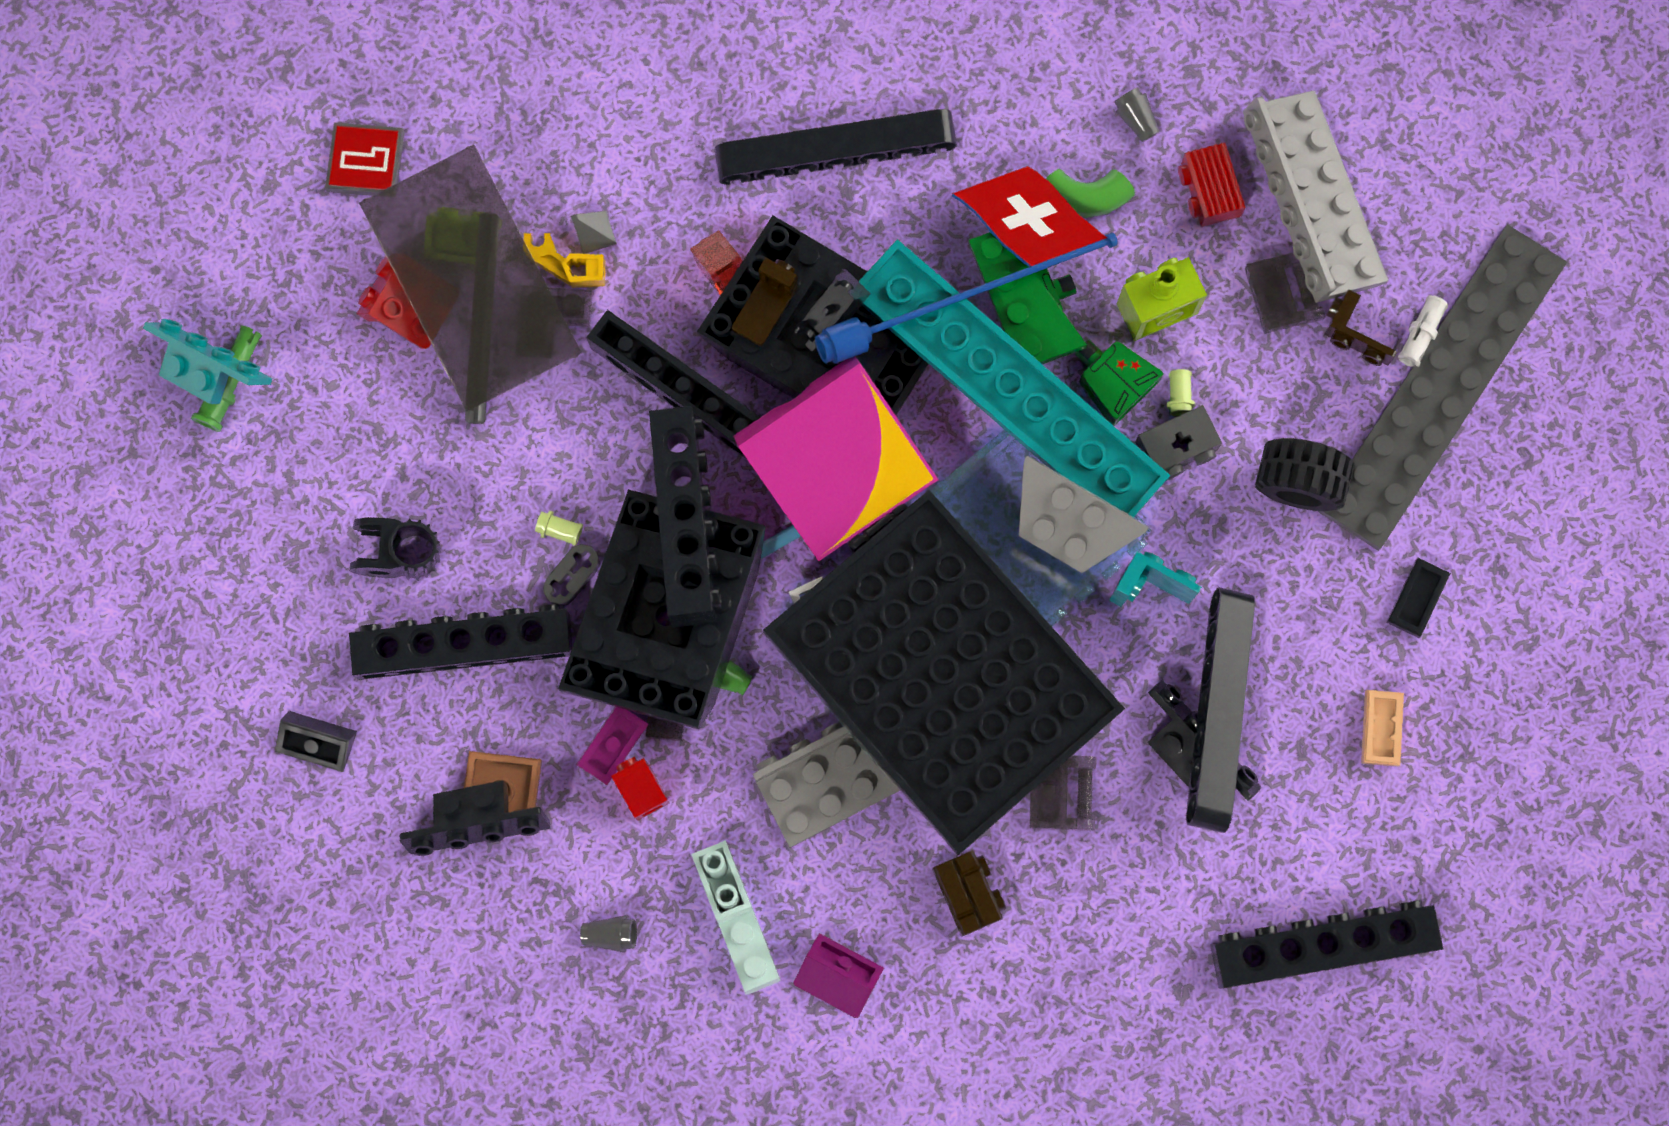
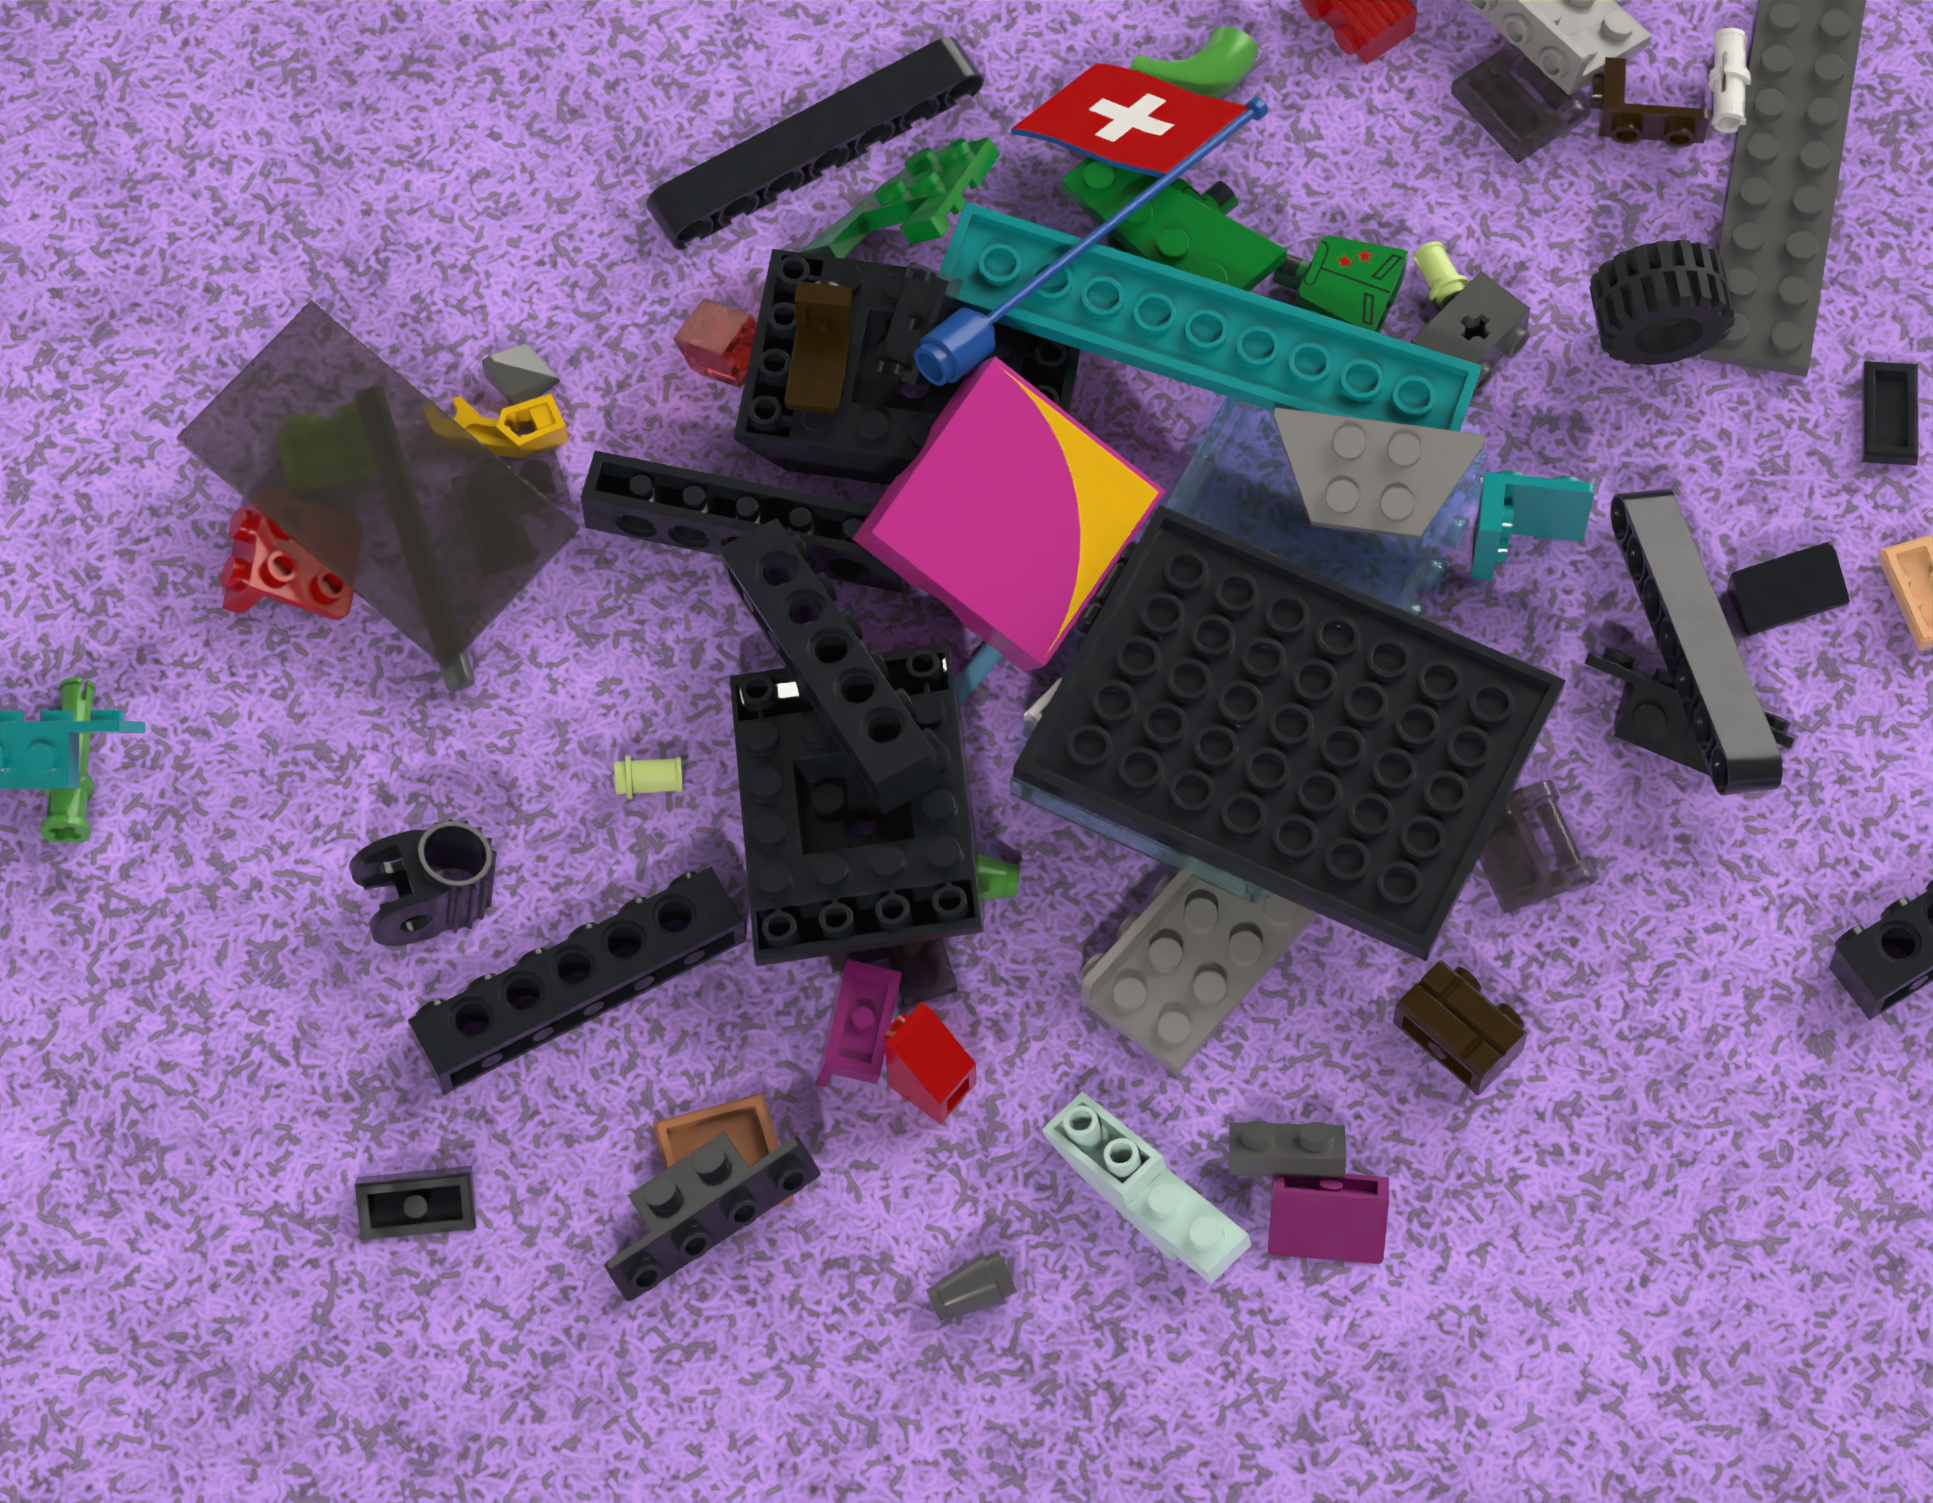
camera: 25 degrees left, 15 degrees down
red tile [325,122,405,198] -> none
dark grey beam [543,544,600,606] -> none
lime brick [1117,257,1207,341] -> none
none -> green wing [800,137,1000,258]
none -> dark grey plate [1229,1121,1346,1178]
none -> black slope [1727,541,1850,636]

